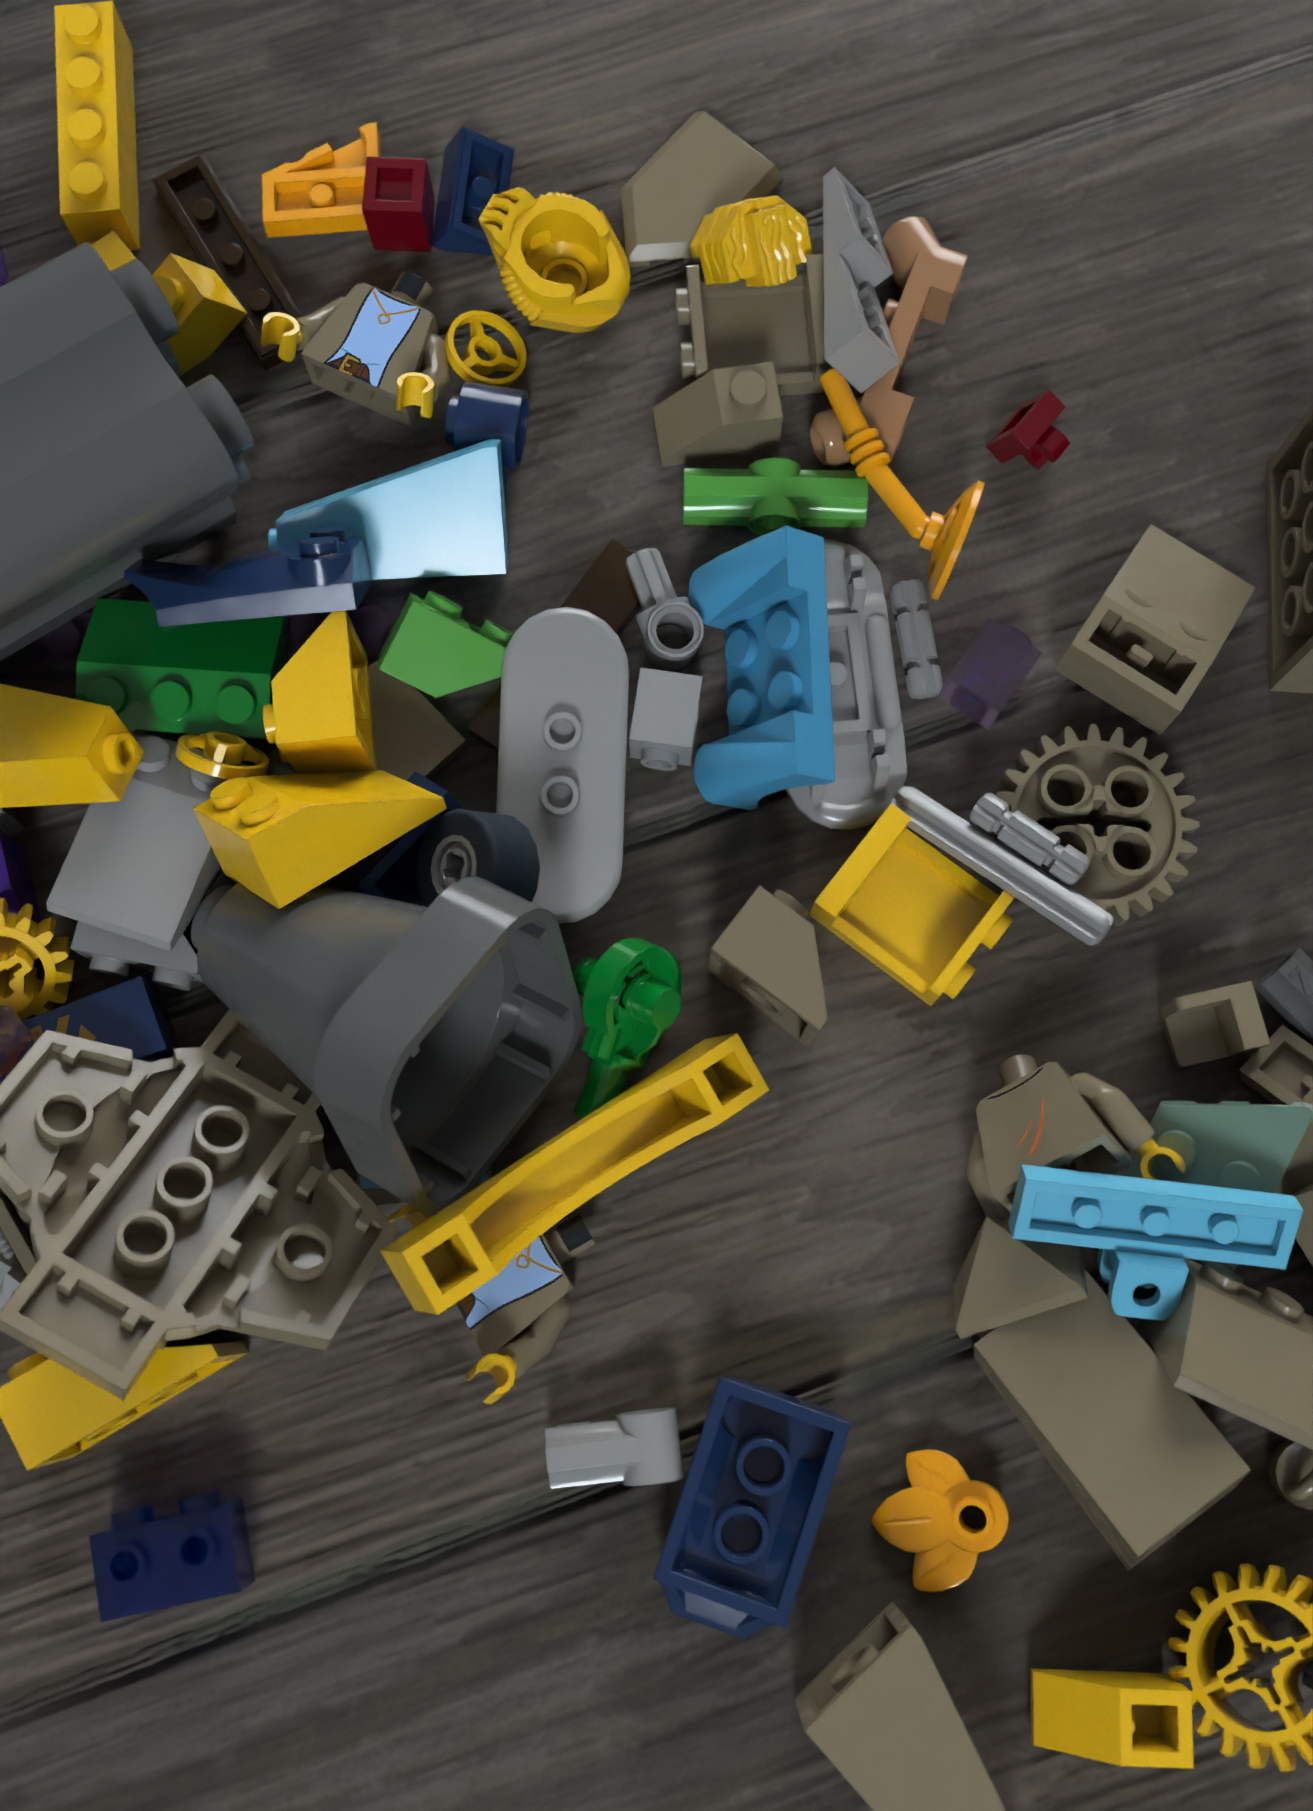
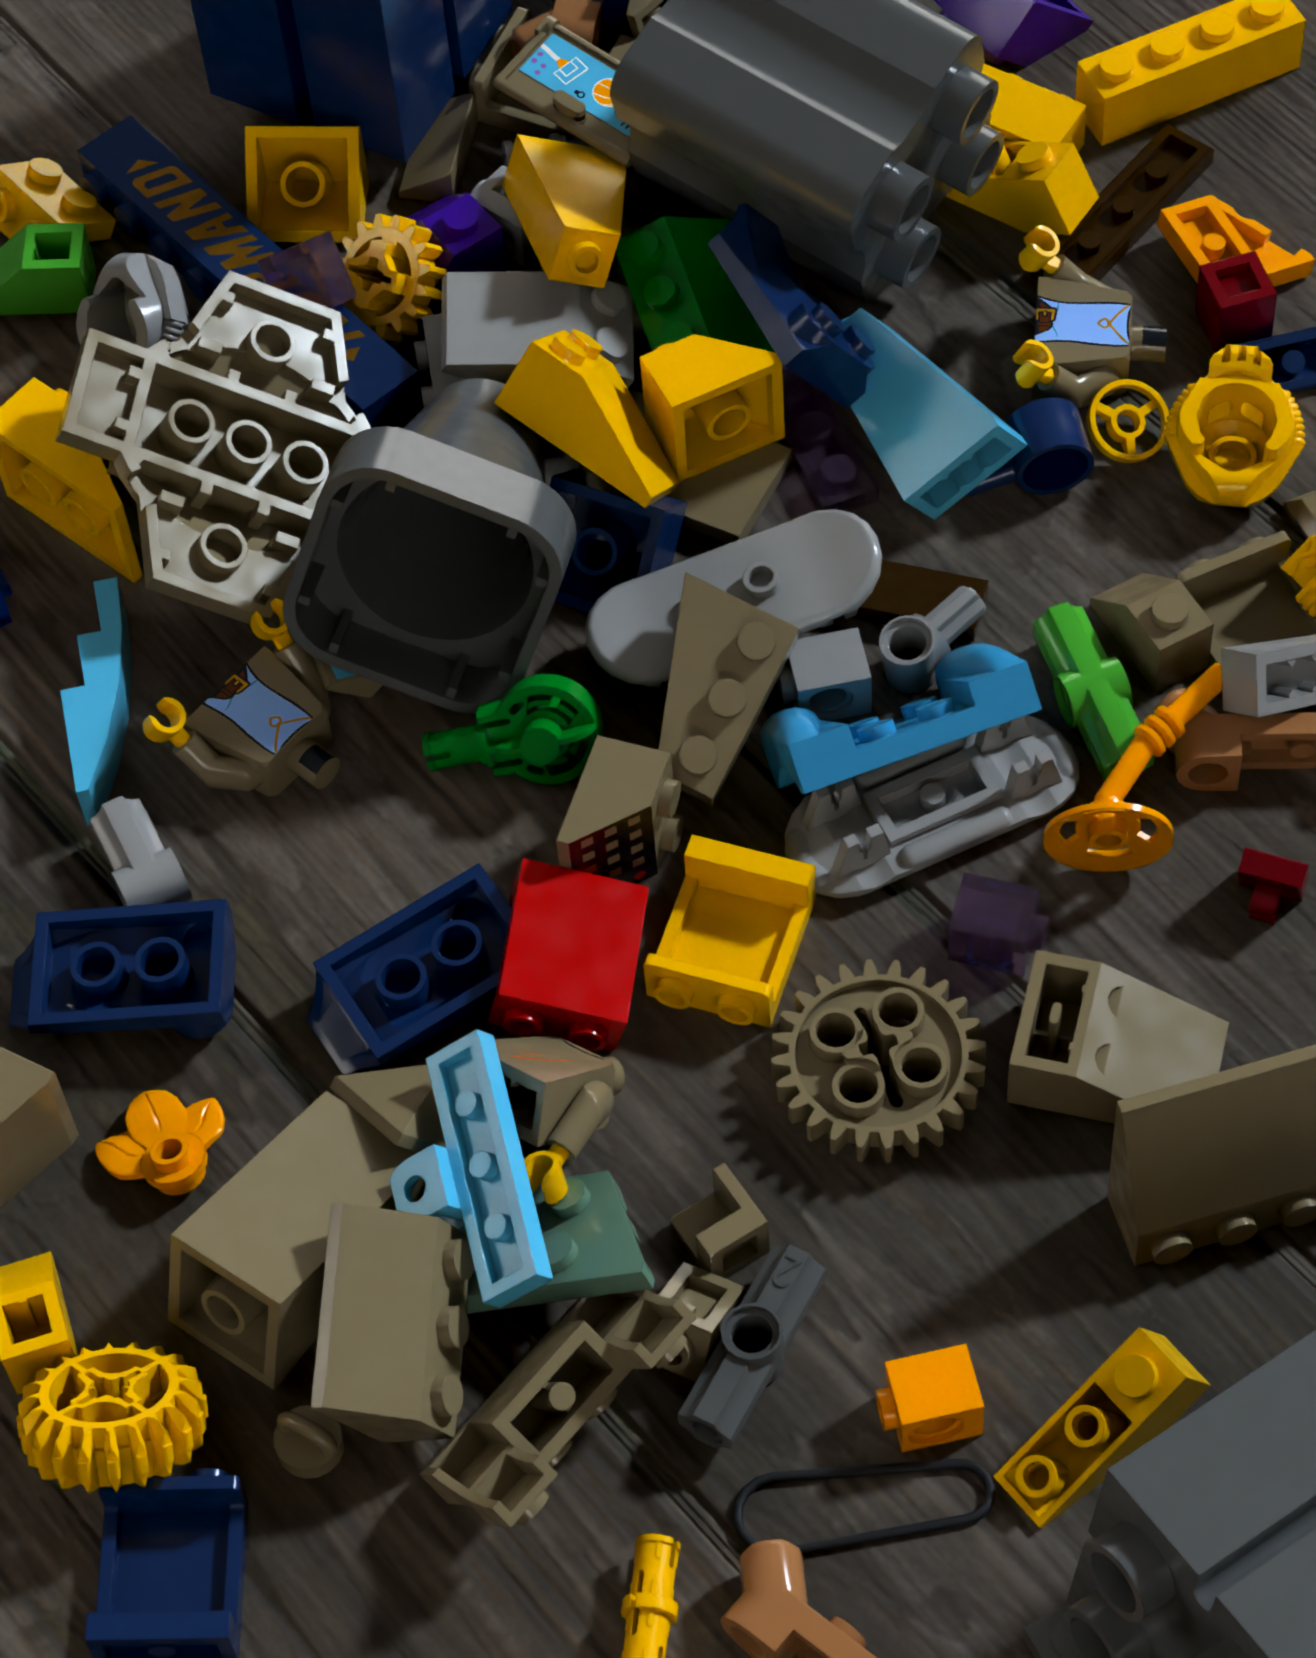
camera: 75 degrees right, 20 degrees down
yellow piece [175,731,269,780] -> none
bright green slope [377,591,514,698] -> none
yellow arch [380,1033,770,1315] -> none
black wheel [416,809,540,907] -> none
light grey axle [889,786,1113,945] -> none
light grey axle [890,579,943,700] -> none
light grey axle [969,793,1089,888] -> none
none -> medium azure slope [60,577,132,826]
none -> dark blue slope [306,863,511,1075]
none -> red panel [488,858,649,1052]
none -> dark tan wedge [658,572,799,807]

